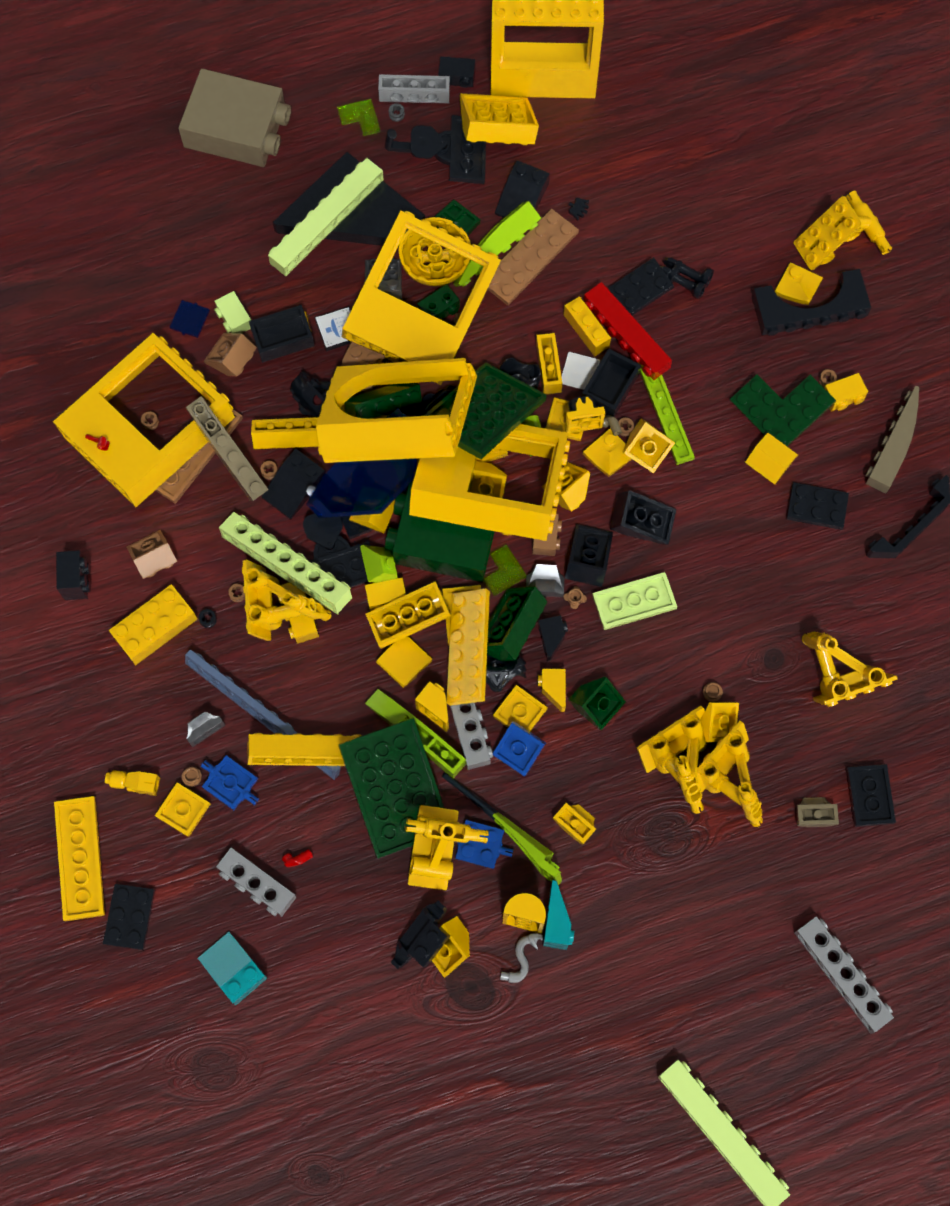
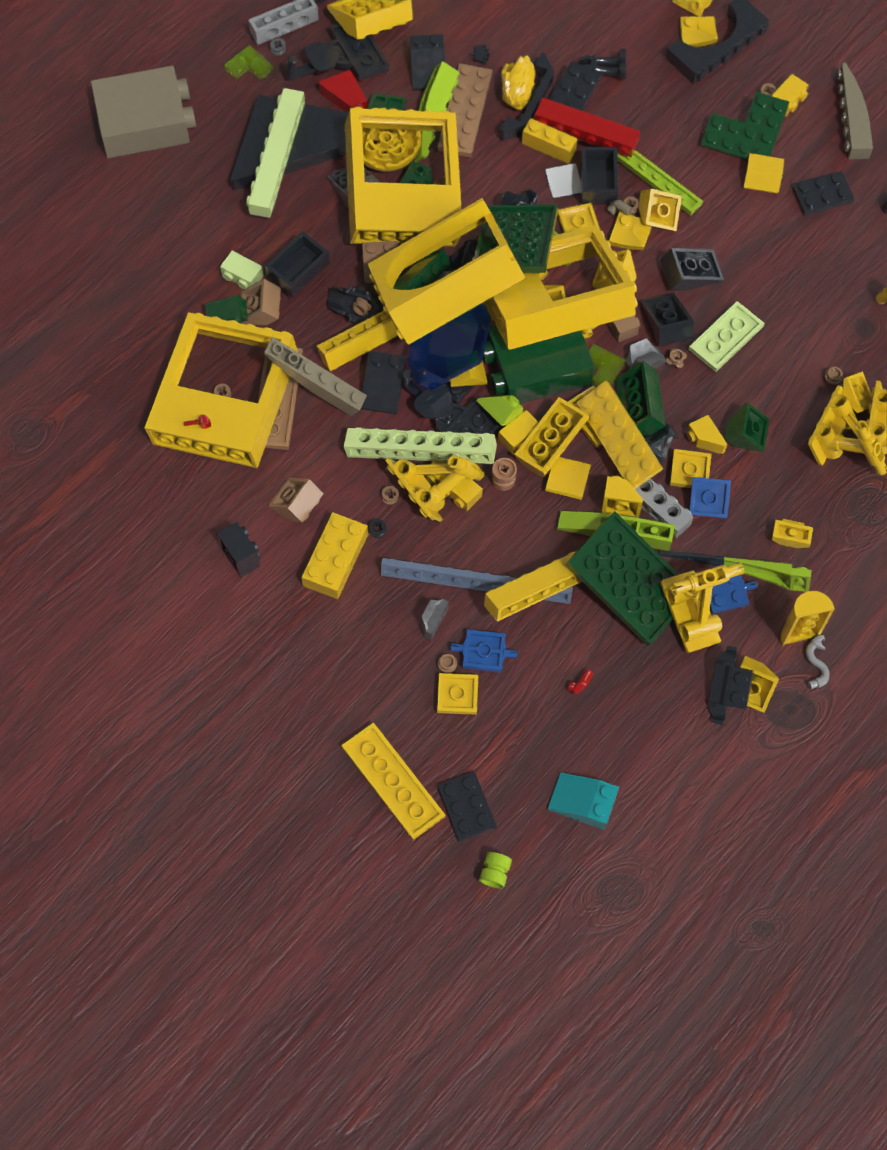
camera: 30 degrees left, 5 degrees down
yellow piece [105,770,160,796] -> none
clear blue piece [170,300,210,338] -> none
light grey brick [216,848,296,917] -> none
medium nougat bush [260,461,278,480] -> none
white tile [314,306,351,351] -> none
yellow brick [536,333,563,394] -> none
black slope [538,615,568,662] -> none
teal slope [543,880,575,950] -> none
yellow piece [565,396,605,433] -> none
none -> dark green brick [205,295,248,324]
none -> red slope [319,70,368,113]
none -> medium nougat plate [353,297,372,316]
none -> lime wheel [479,852,512,889]
none -> nougat wheel [491,458,517,491]
none -> black slope [499,52,554,141]
none -> yellow head [501,55,535,110]

